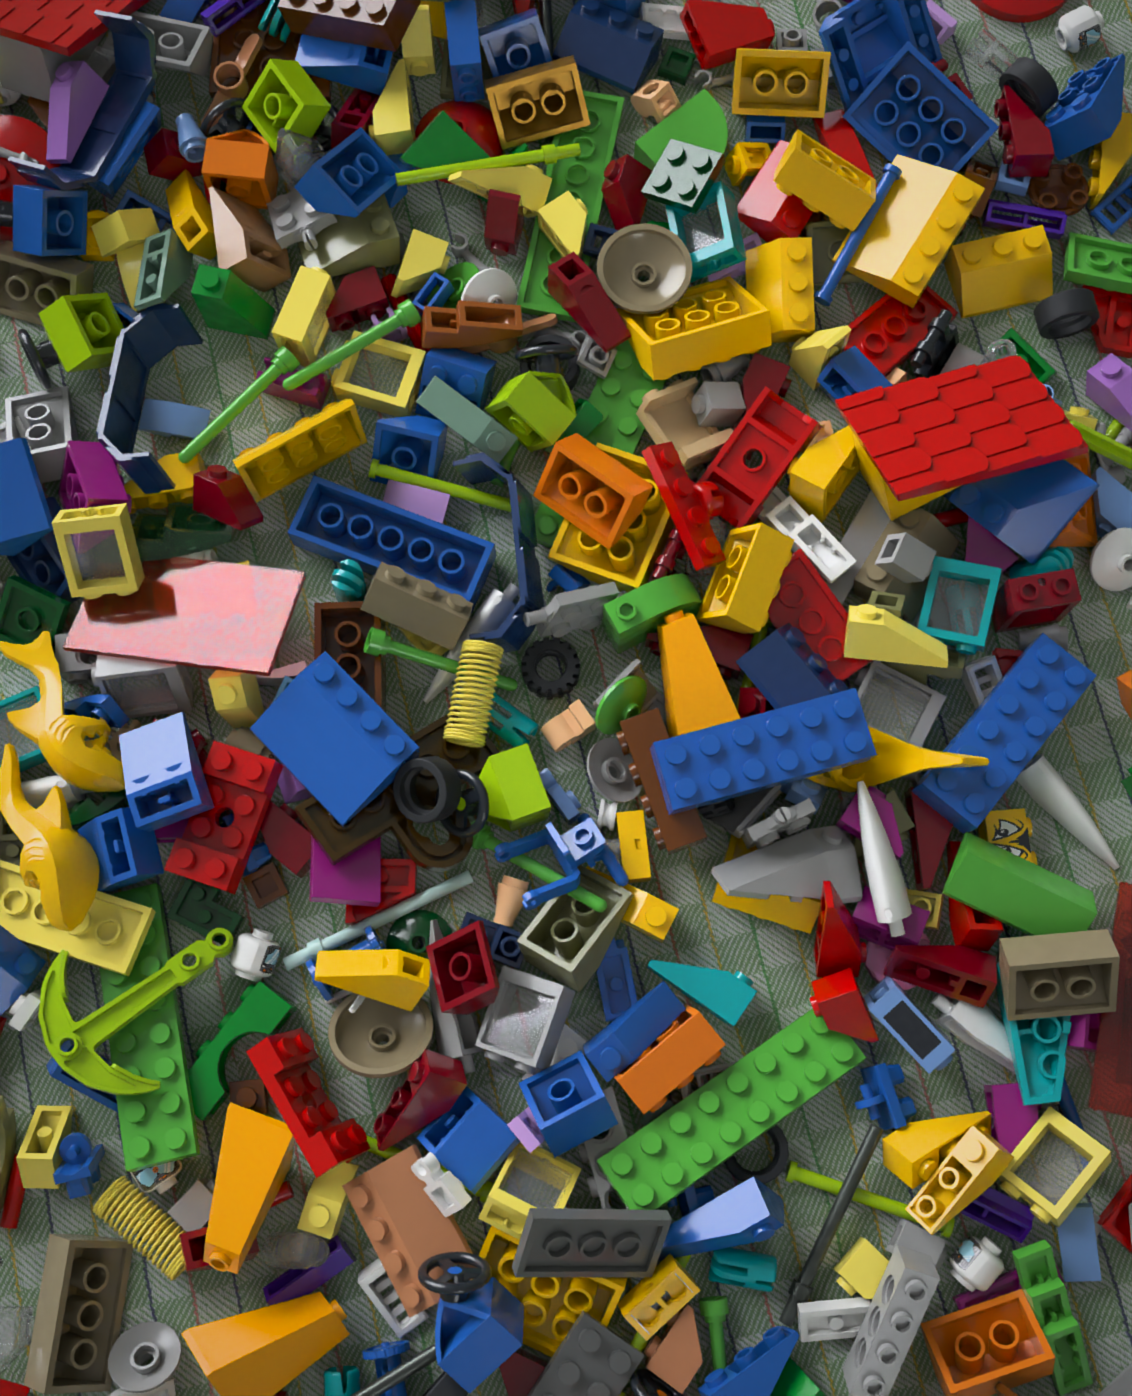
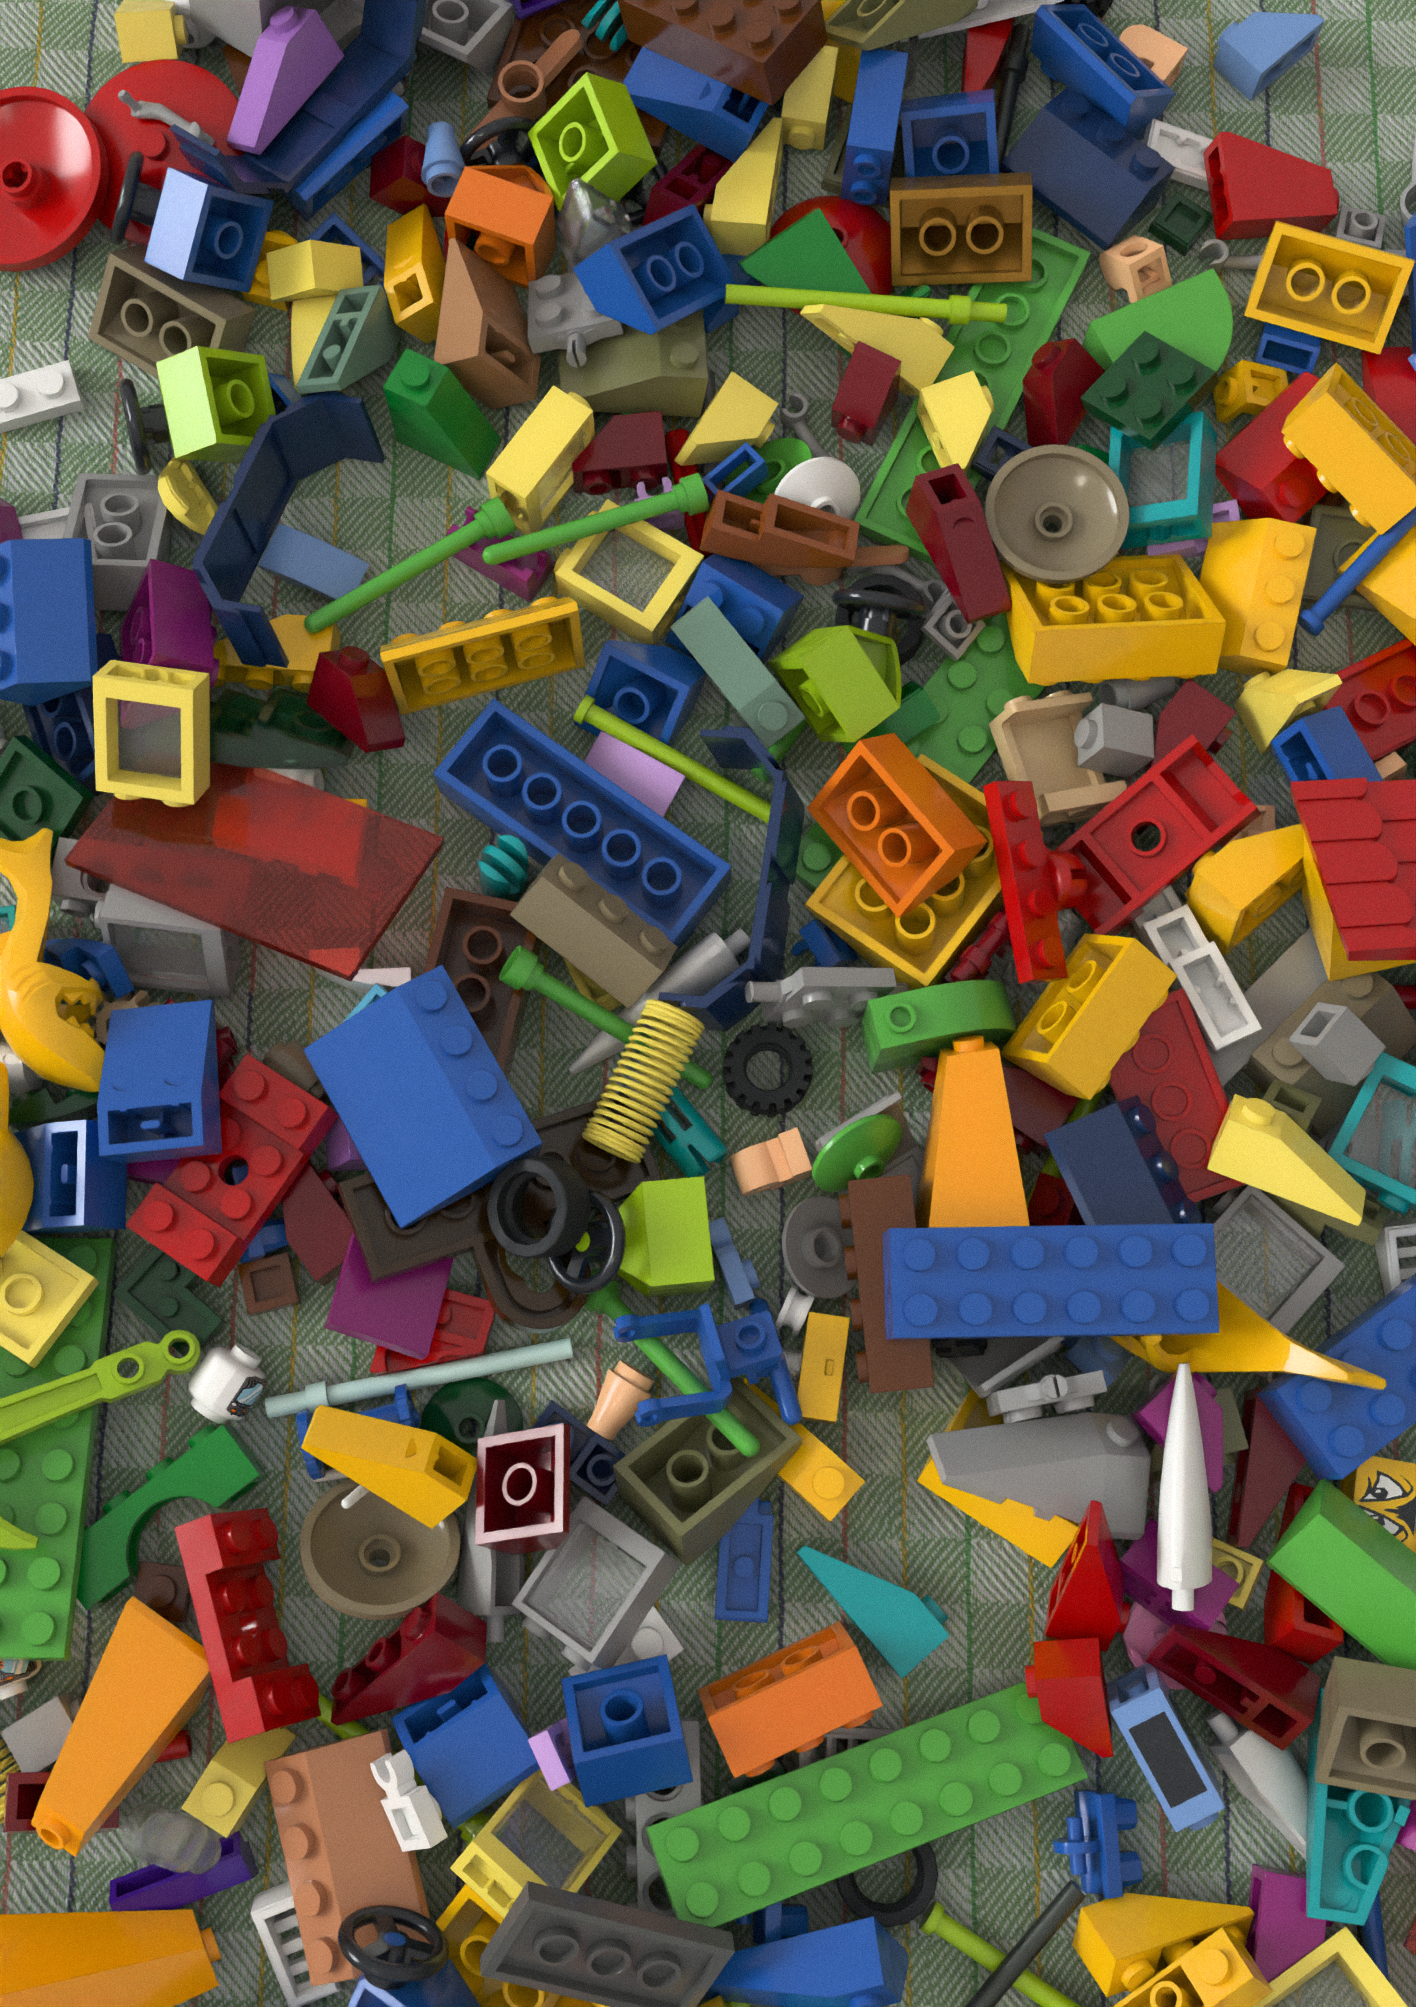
camera: 10 degrees right, 0 degrees up
light yellow slope [208,662,264,729] -> none
blue slope [582,980,686,1082] -> none
none -> light yellow tile [158,457,218,535]

